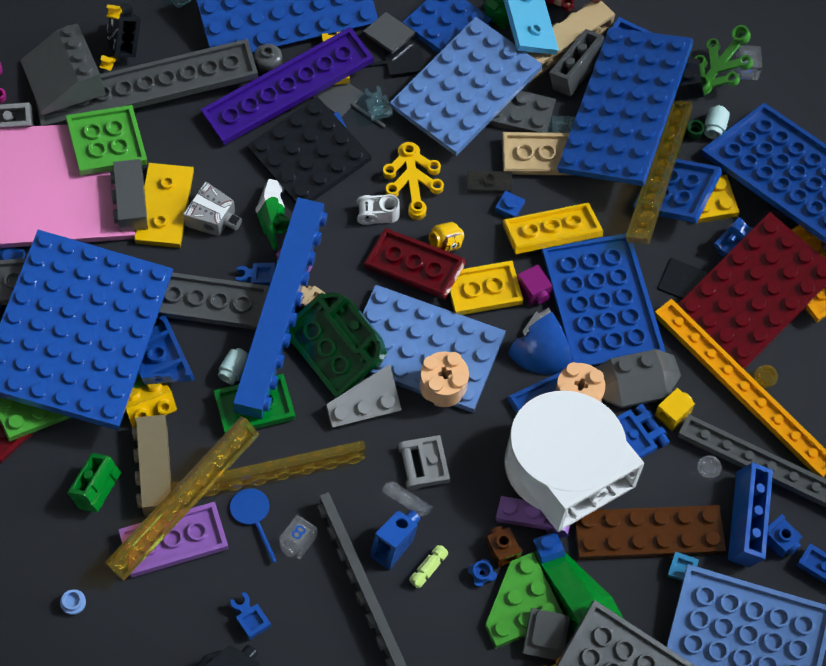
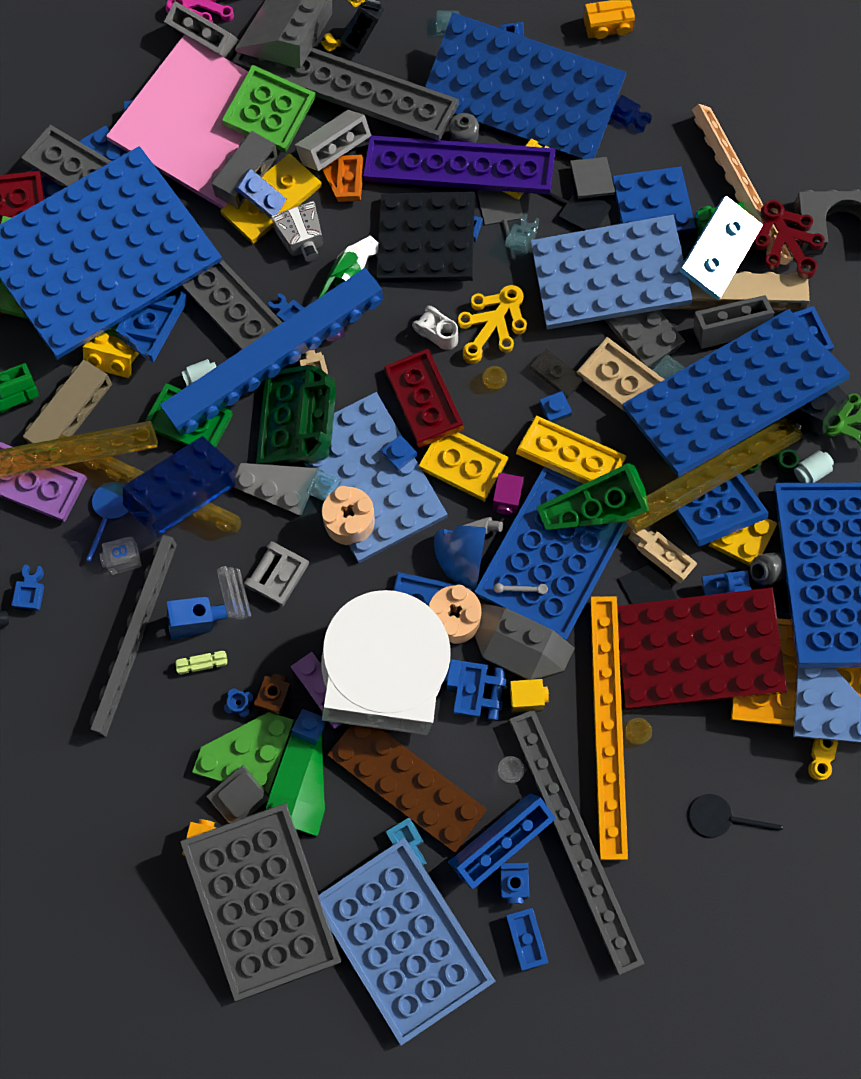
camera: 45 degrees right, 10 degrees up
yellow head [429,222,464,252] -> none
none -> clear blue brick [122,436,236,537]
none -> plate [235,169,287,219]
none -> light grey brick [295,110,371,171]
none -> clear light blue plate [307,469,341,501]
none -> orange wing [322,155,364,202]
none -> blue plate [381,435,417,471]
none -> clear yellow plate [483,366,507,390]
none -> light grey hinge [494,583,548,595]
none -> green wedge [537,463,649,530]
none -> tan hinge [628,525,697,584]
none -> dark grey head [750,552,786,587]

